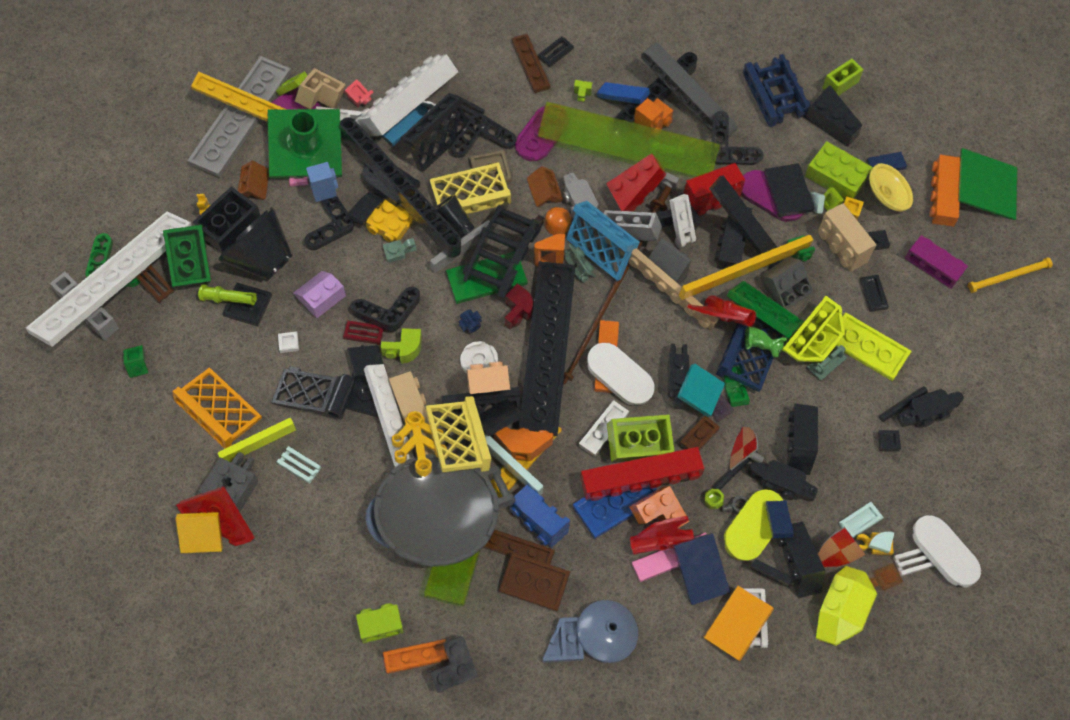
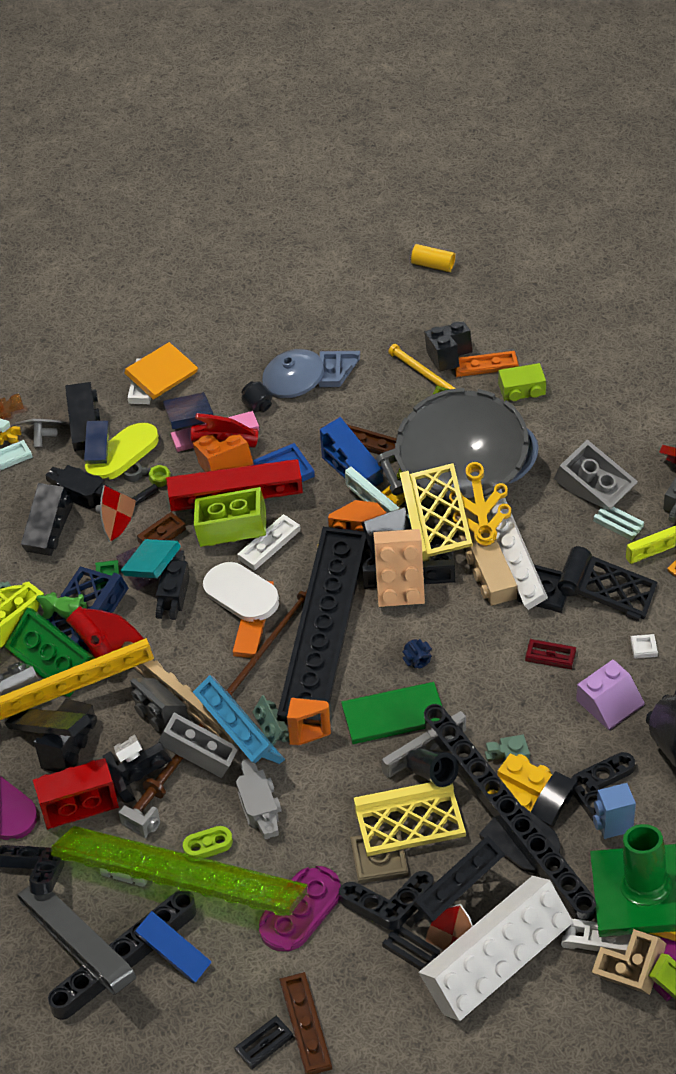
camera: 170 degrees left, 15 degrees down
coral bracket [344,80,374,107] -> none
black piece [347,345,383,378] -> none
black beam [351,287,420,332] -> none
lime brick [381,328,422,364] -> none
white tile [460,341,498,373] -> none
black fence [463,201,545,298] -> none
reddish brown tile [499,552,571,611] -> none
dark red brick [505,283,533,330] -> none
dark orange panel [527,166,563,207] -> none
orange hair [544,207,572,235] -> none
lime tile [574,80,592,102] -> none
red wedge [606,153,667,212] -> none
orange brick [633,98,673,141] -> none
black tile [750,559,792,587] -> none
neon yellow wedge [816,566,877,646] -> none
none -> lime plate [183,826,233,861]
none -> black head [241,381,273,413]
none -> yellow bar [388,344,456,391]
none -> light grey slope [554,440,638,511]

